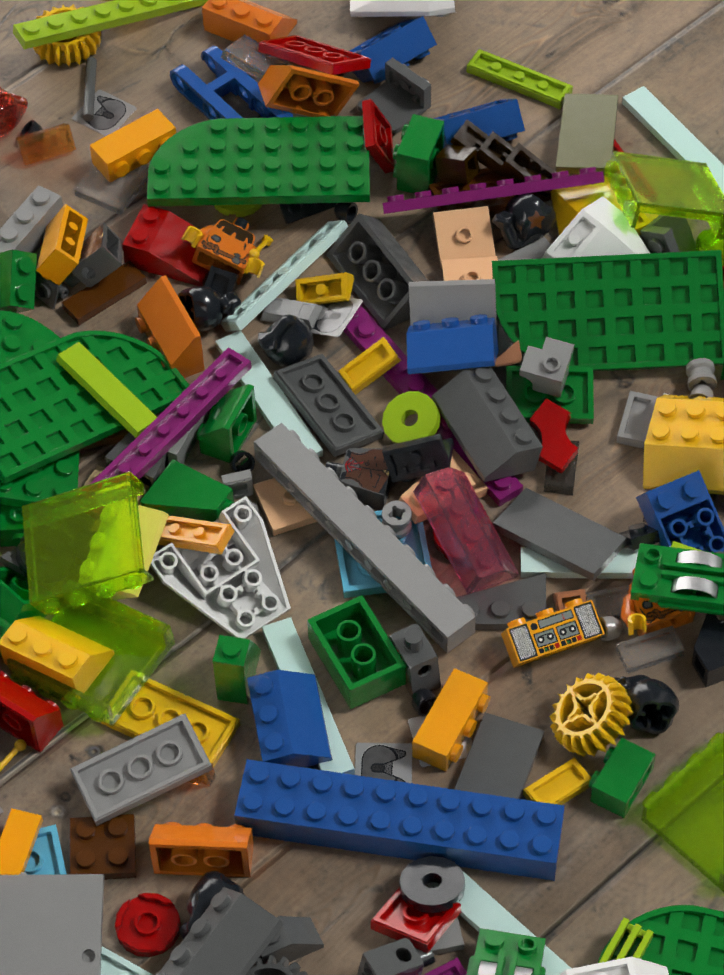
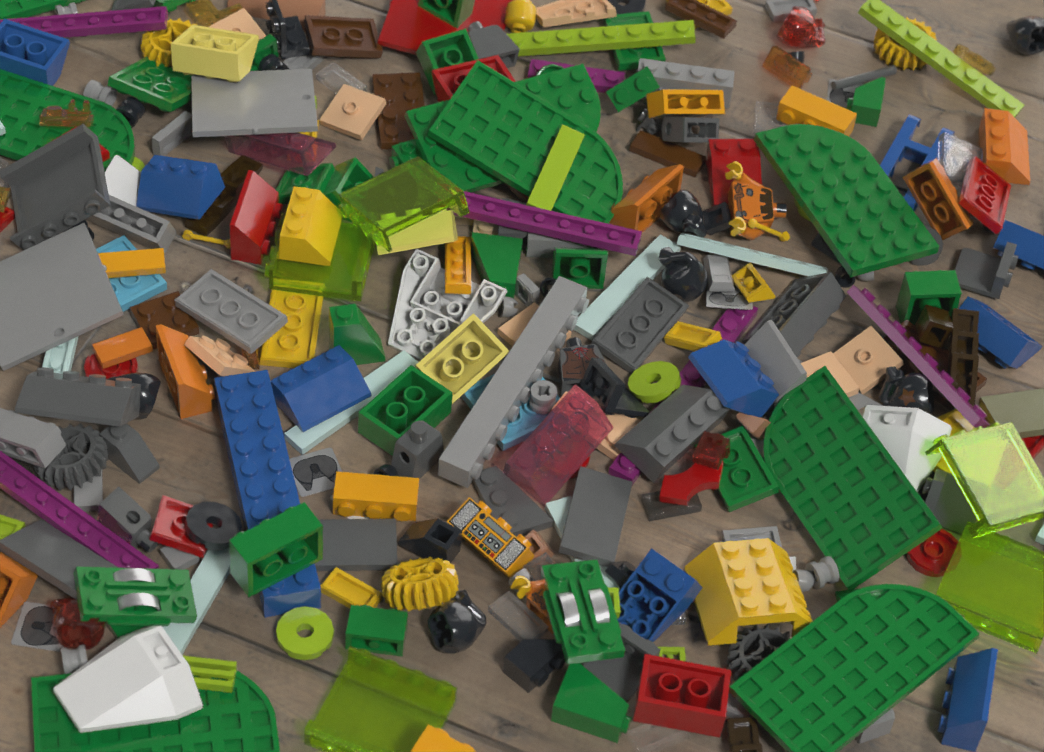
camera: 60 degrees right, 5 degrees down
red tile [362,99,395,174] -> none
light grey brick [519,337,574,397] -> none
none -> orange tile [92,327,153,369]
none -> light nougat plate [184,336,255,376]
none -> green brick [229,502,323,597]
none -> lime tile [276,606,334,660]
none -> black slope [398,518,462,564]
none -> light yellow slope [415,313,510,404]
none -> clear red bracket [692,431,730,470]
none -> green slope [846,77,886,127]

